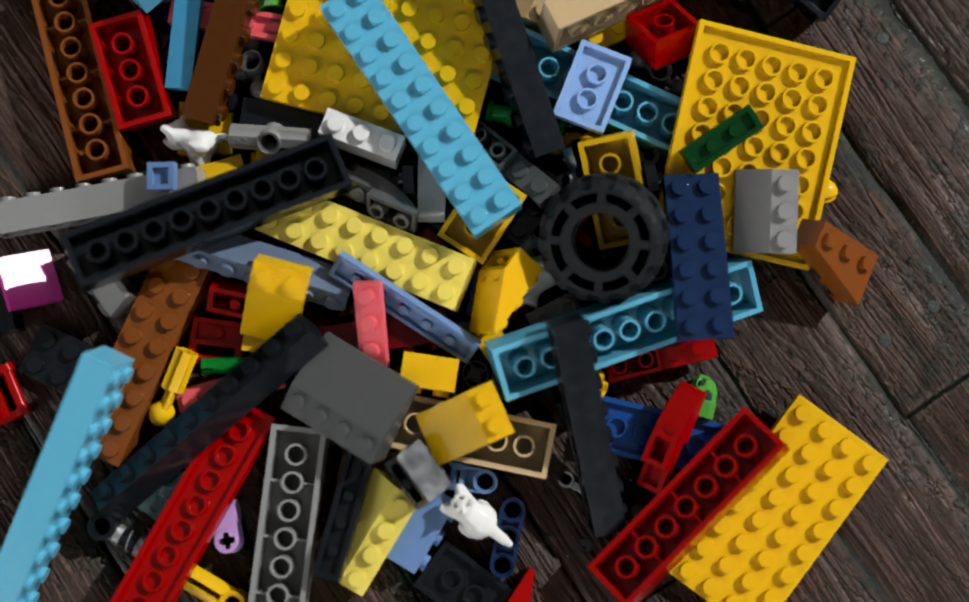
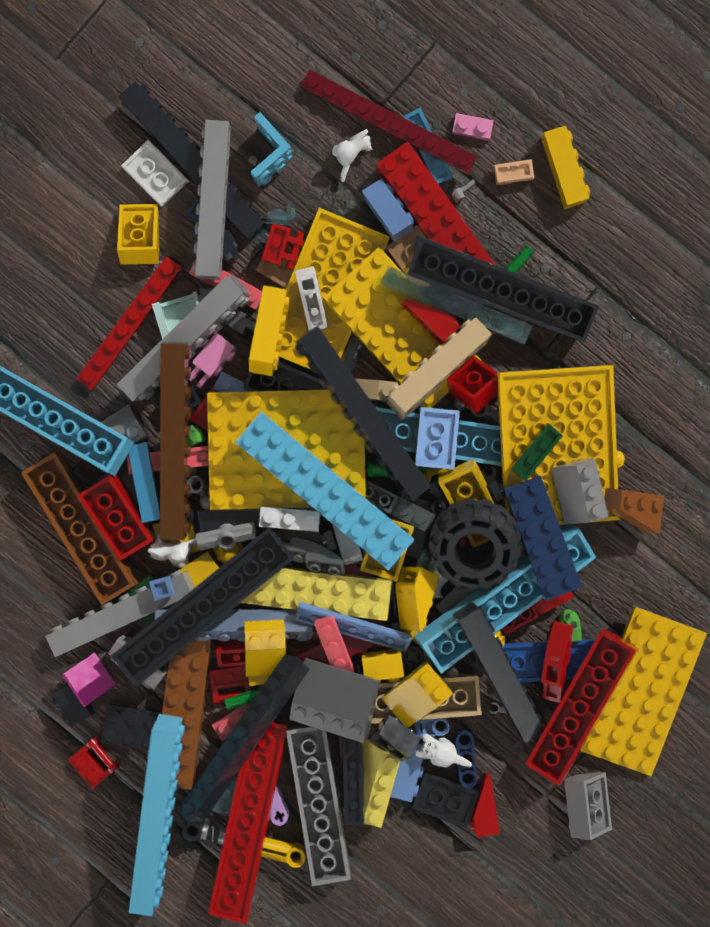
camera: 20 degrees left, 5 degrees up
yellow piece [149,346,198,427] -> none

